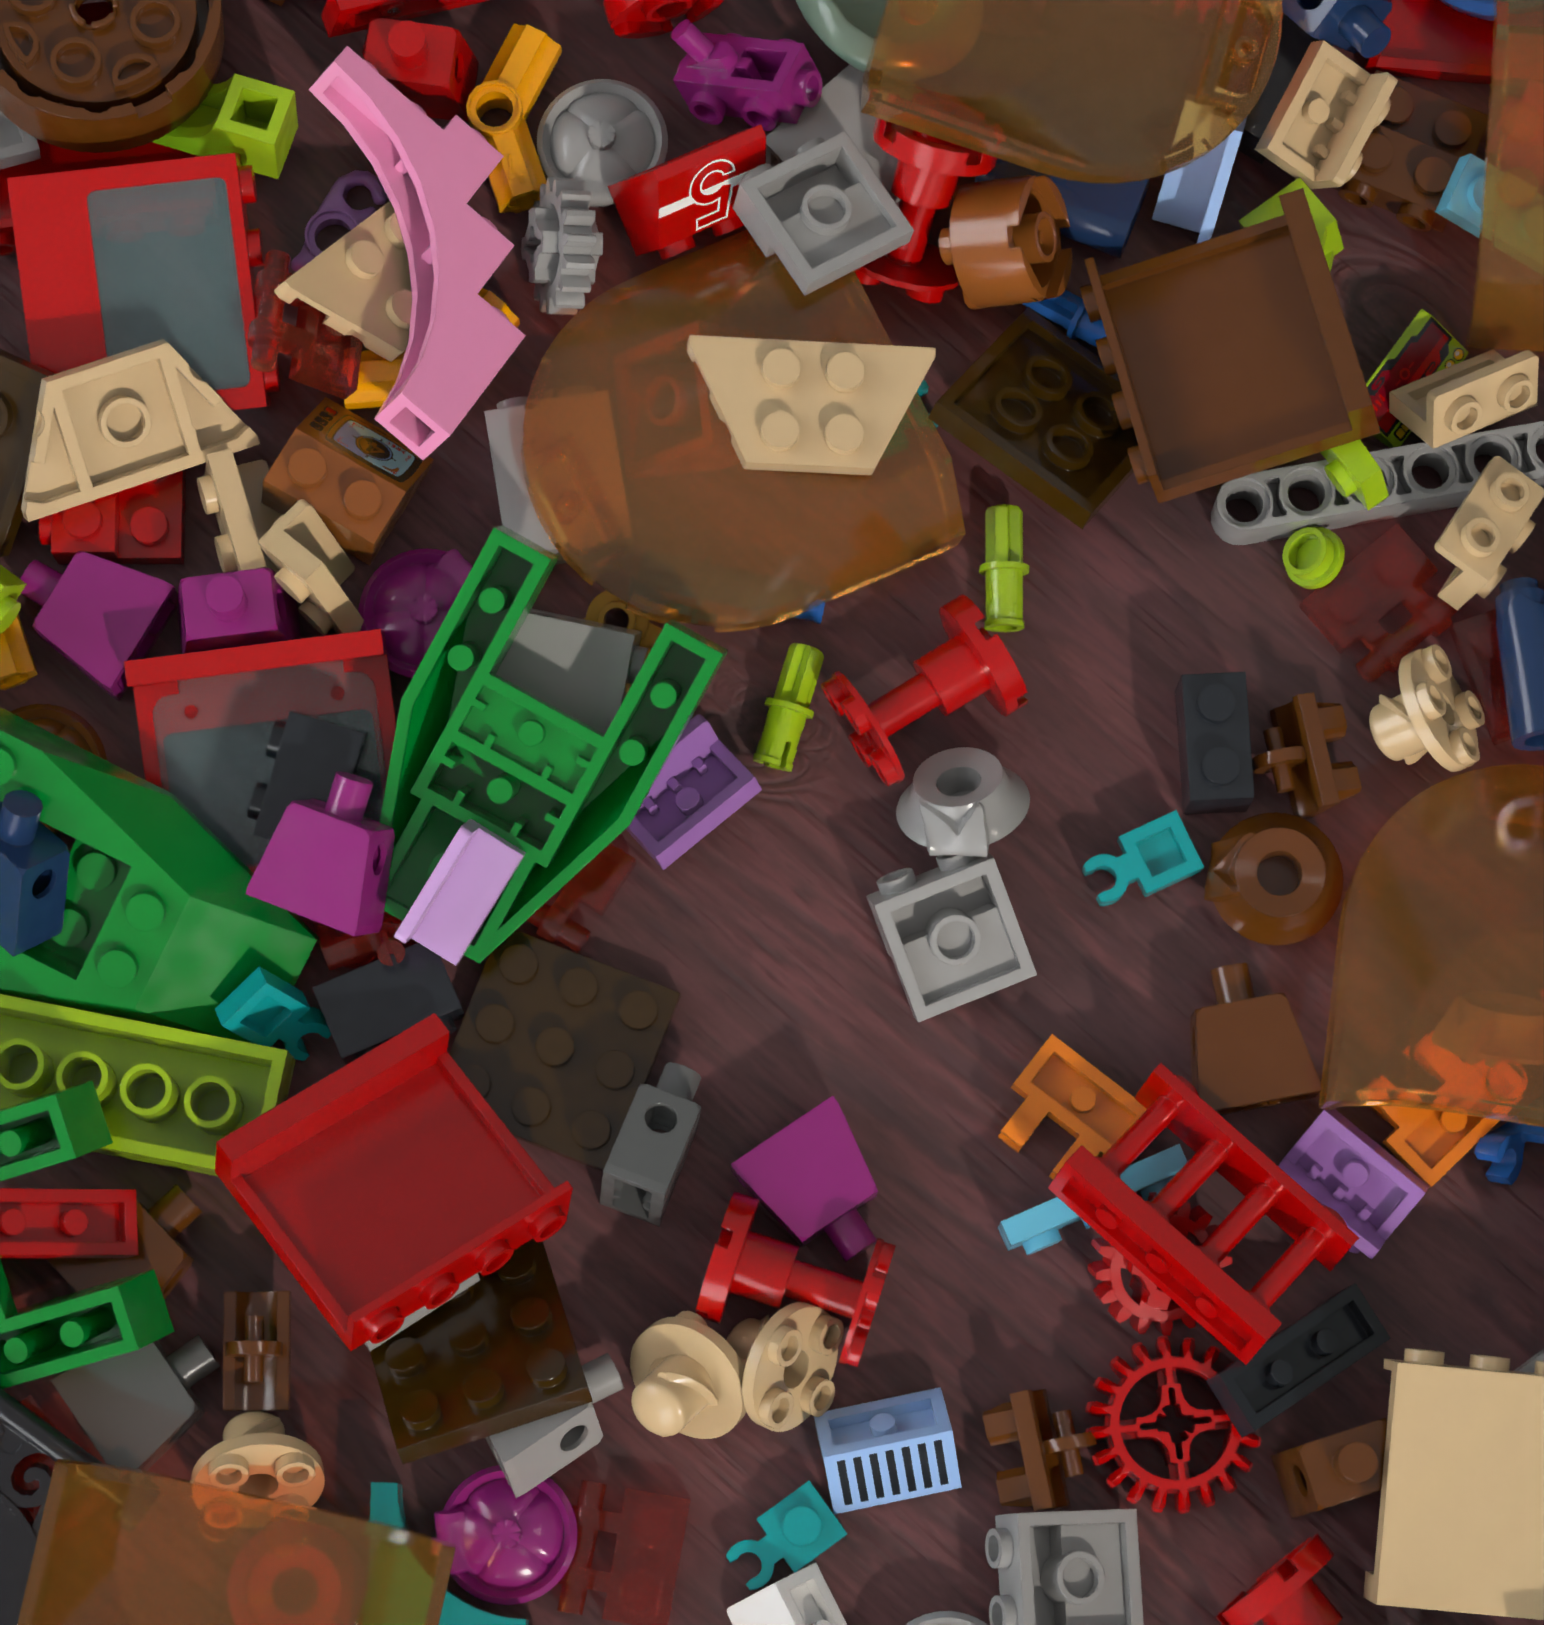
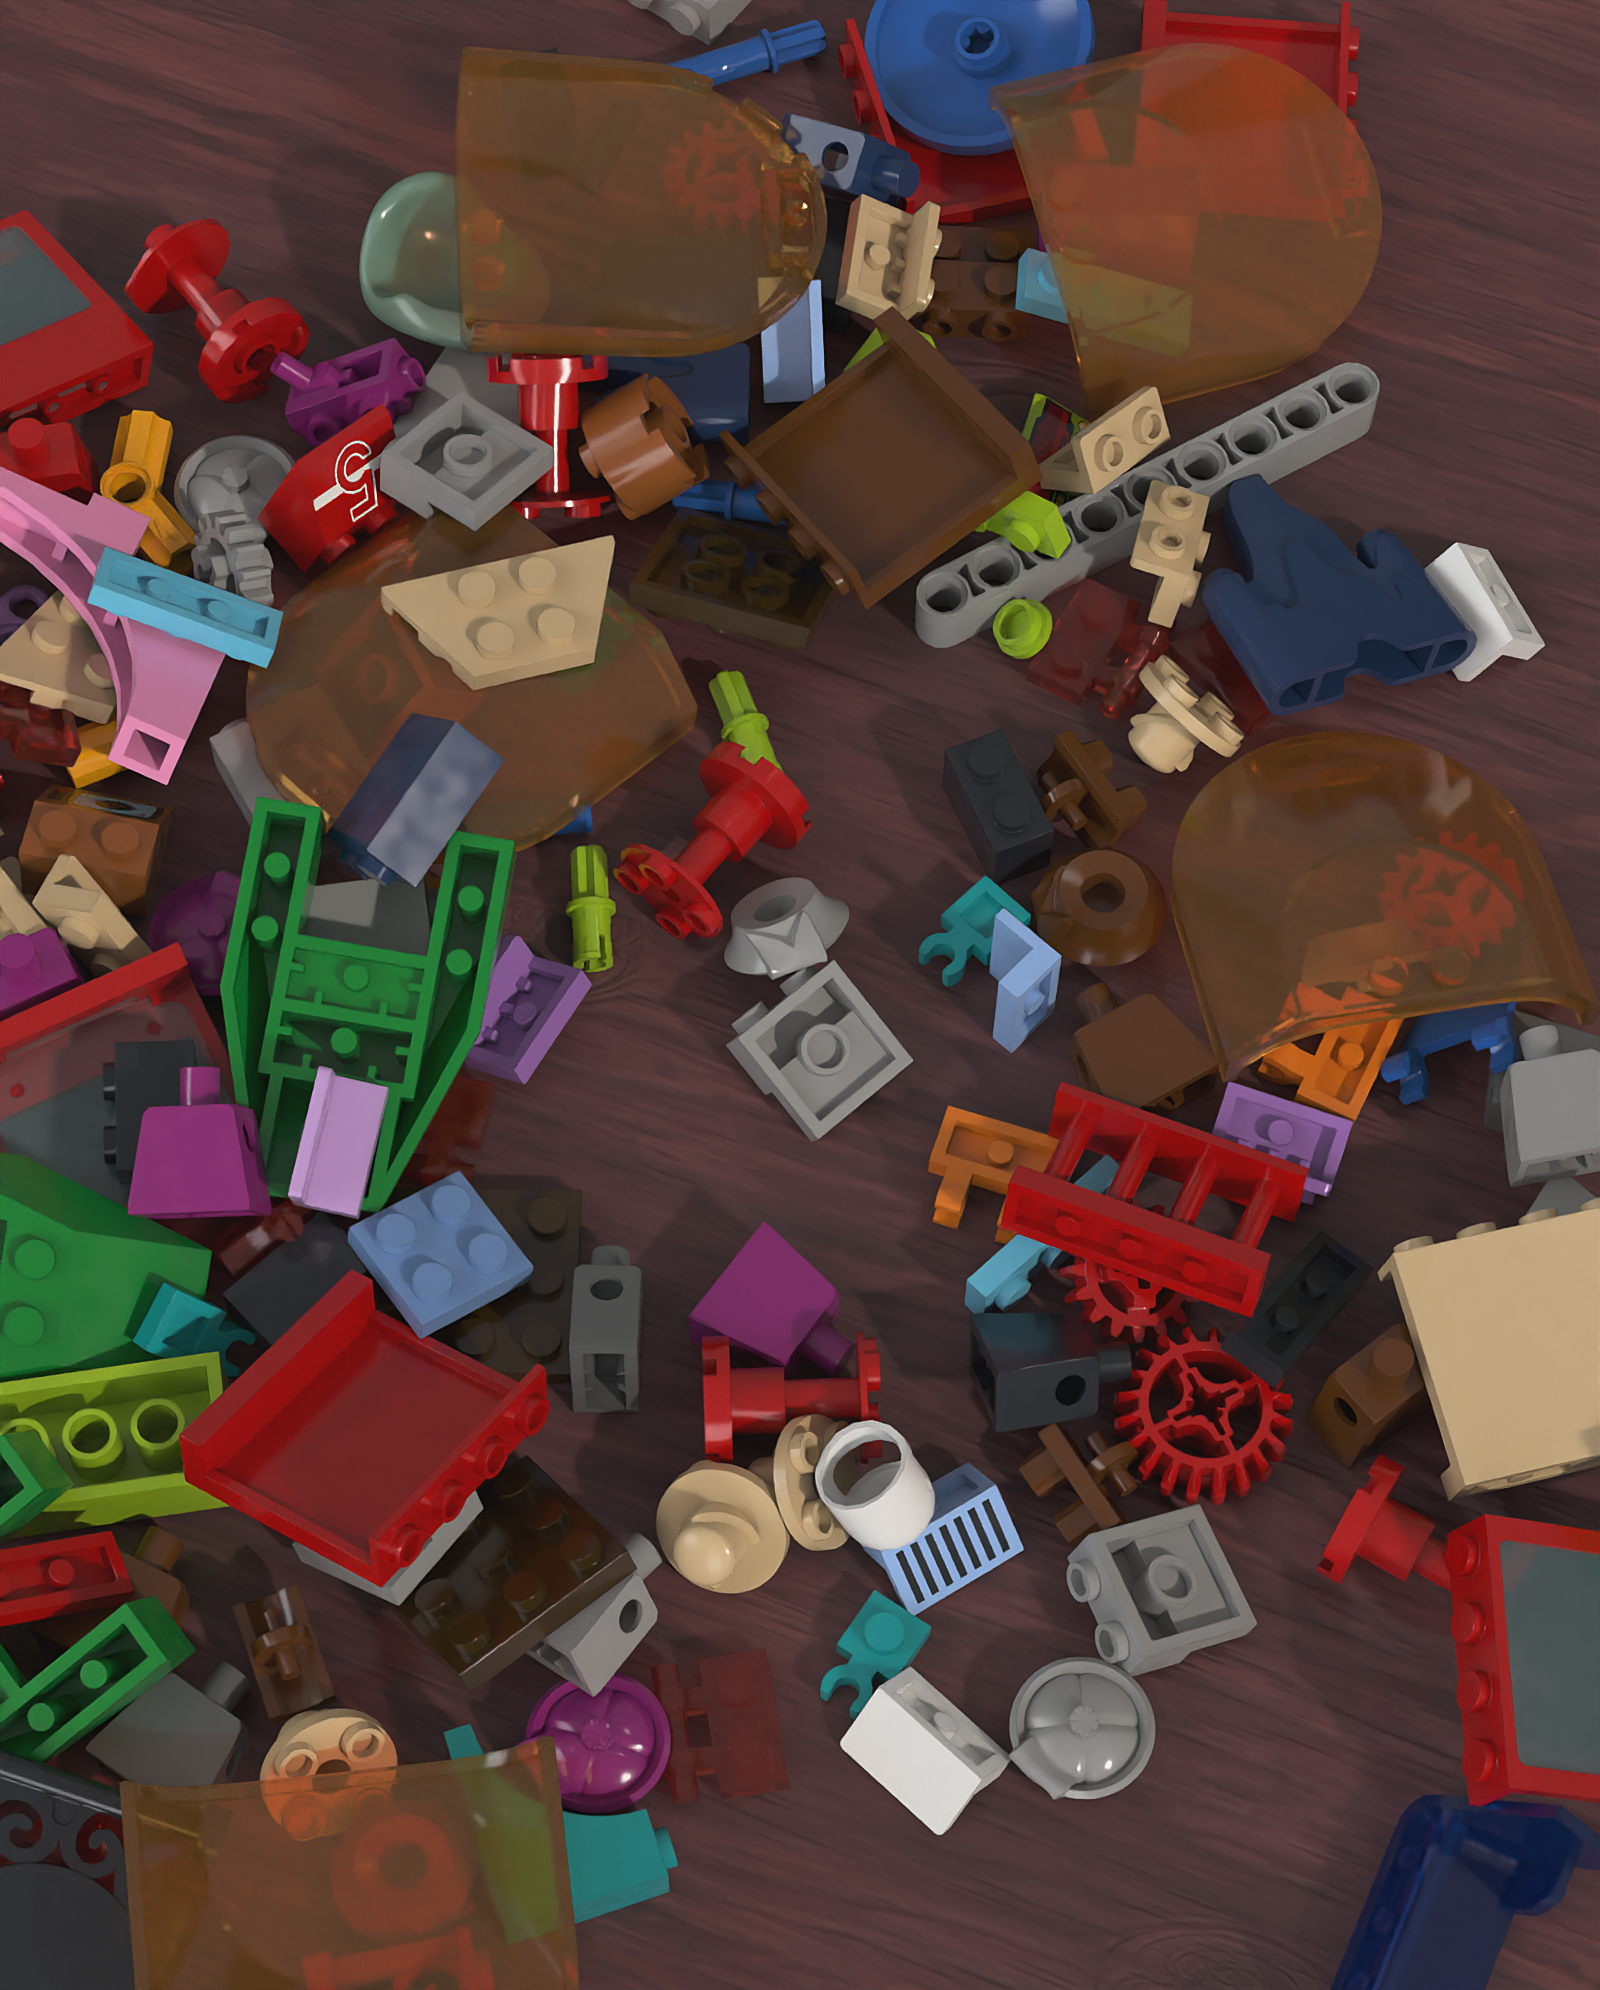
camera: 20 degrees left, 15 degrees down
none -> medium azure plate [87,546,283,668]
none -> dark blue brick [324,713,505,887]
none -> medium blue plate [347,1170,533,1339]
none -> white helmet [815,1420,935,1551]
none -> black torso [969,1313,1132,1432]
none -> light blue panel [989,908,1062,1053]

